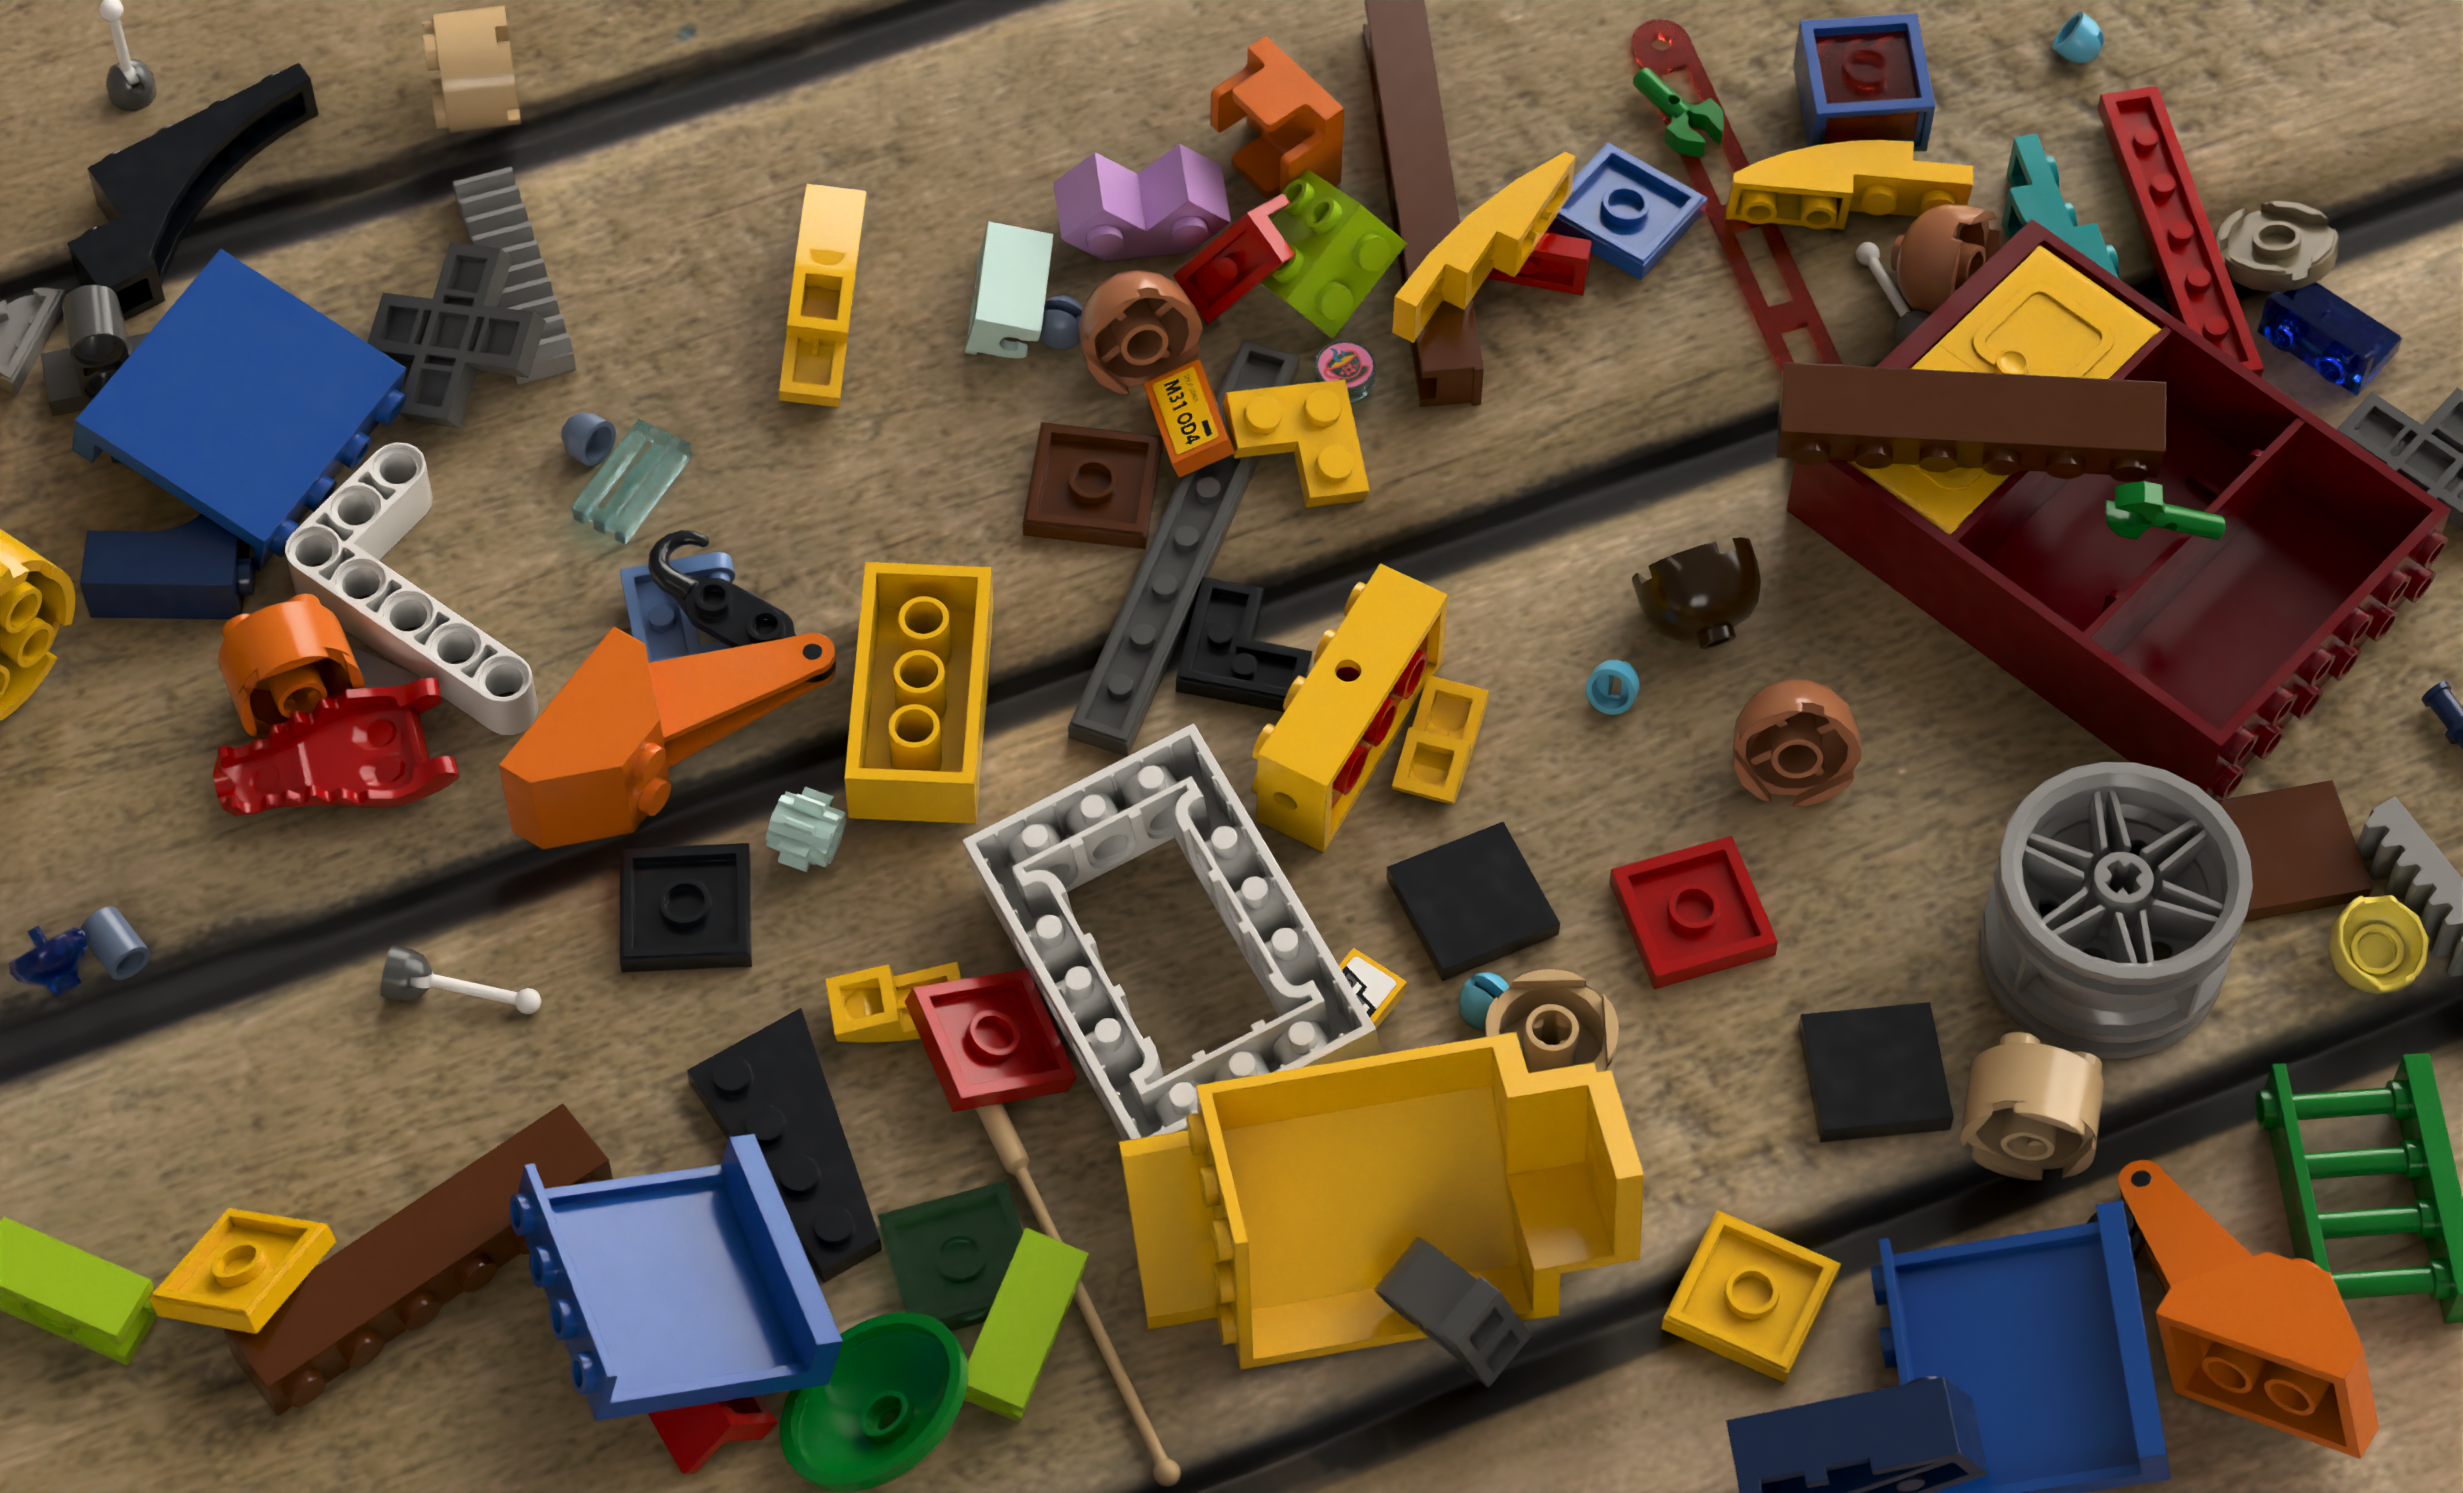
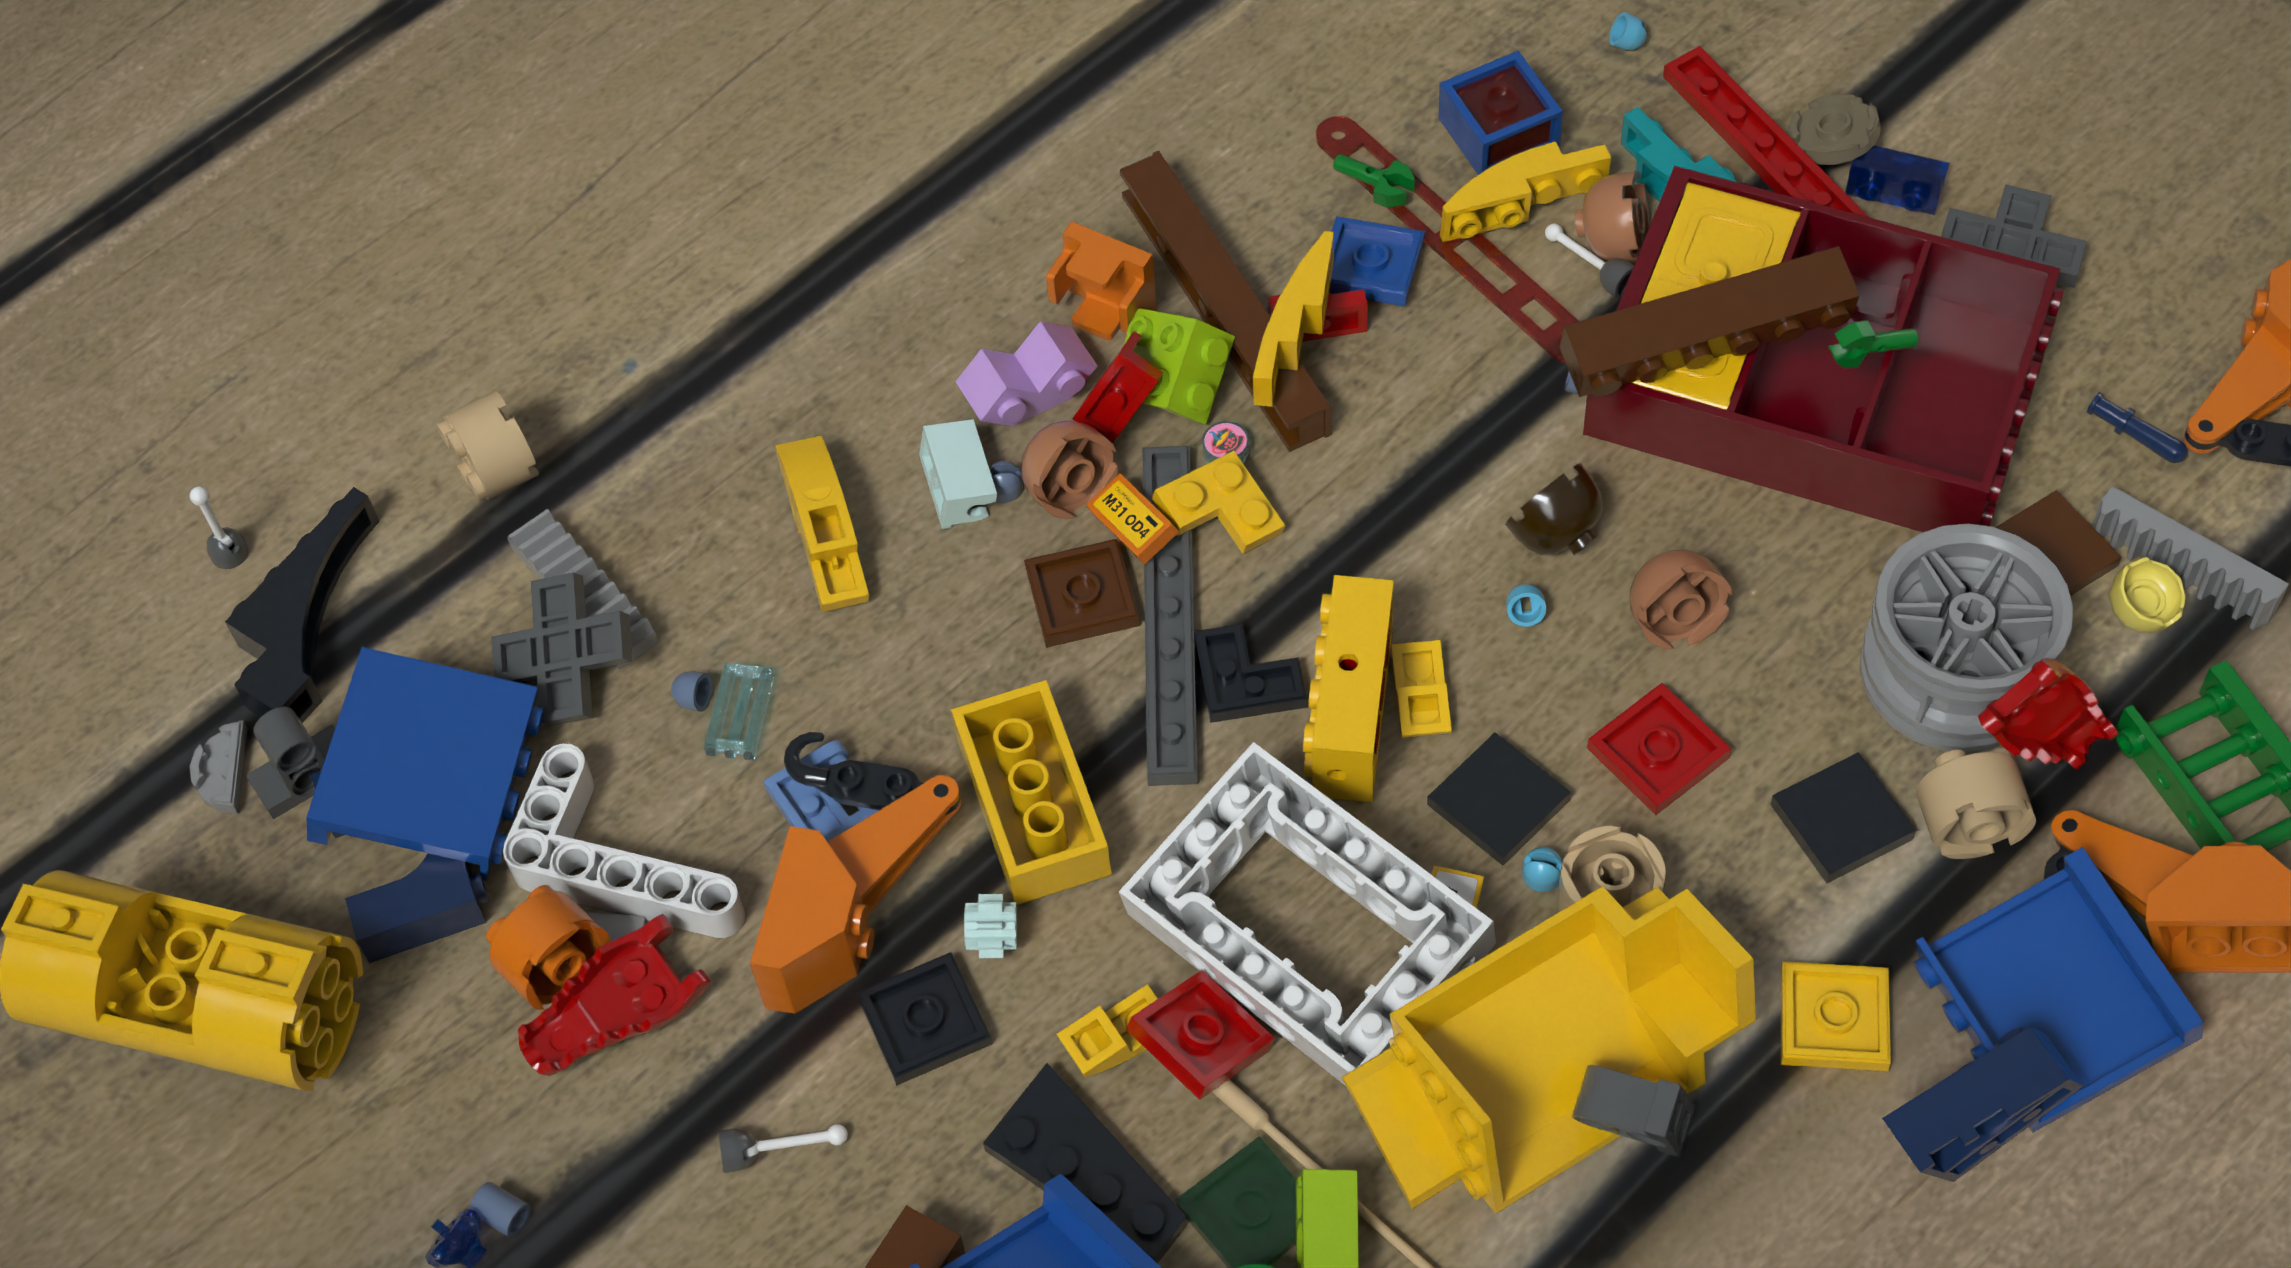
camera: 15 degrees left, 0 degrees up
none -> red animal [1978,658,2119,770]

